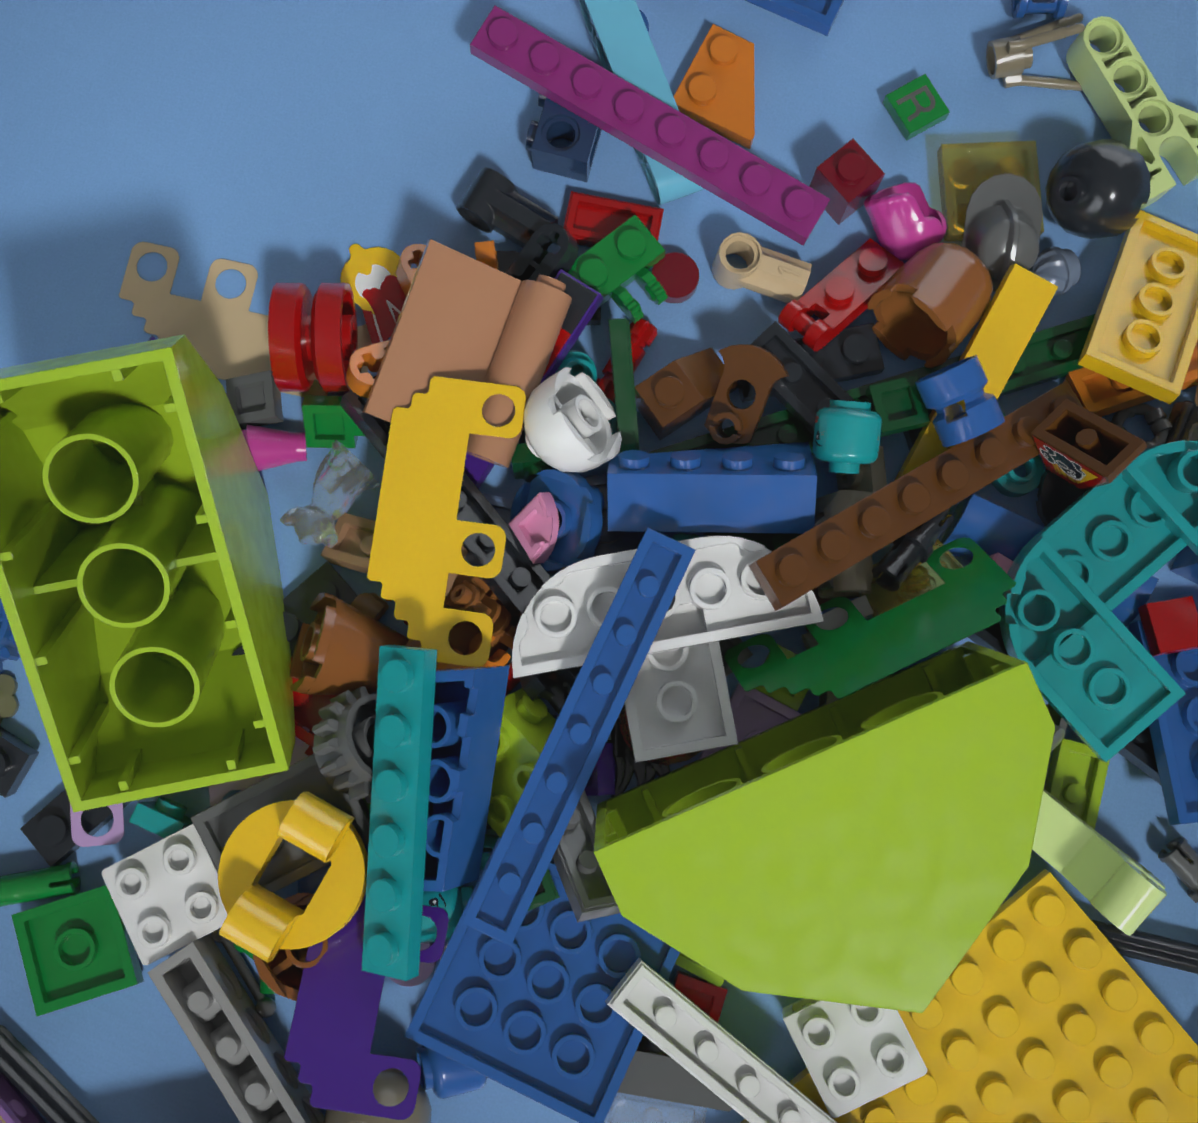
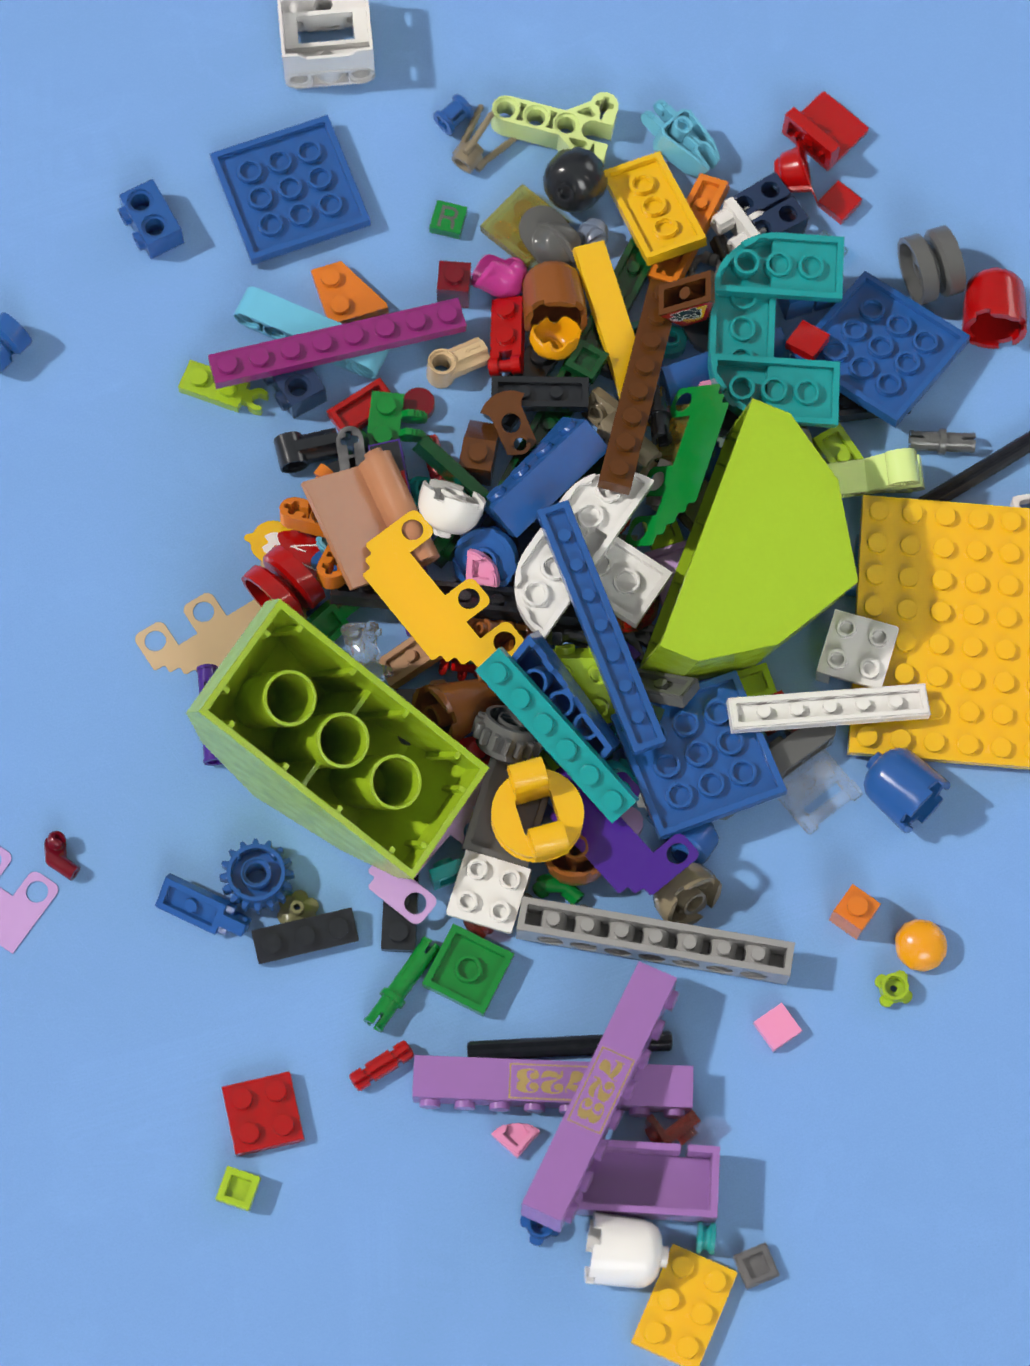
camera: 45 degrees left, 10 degrees down
teal head [813,400,882,474] -> none
blue wheel [915,355,1005,447] -> none
none -> lime plate [178,359,269,416]
none -> light orange hair [529,316,582,360]

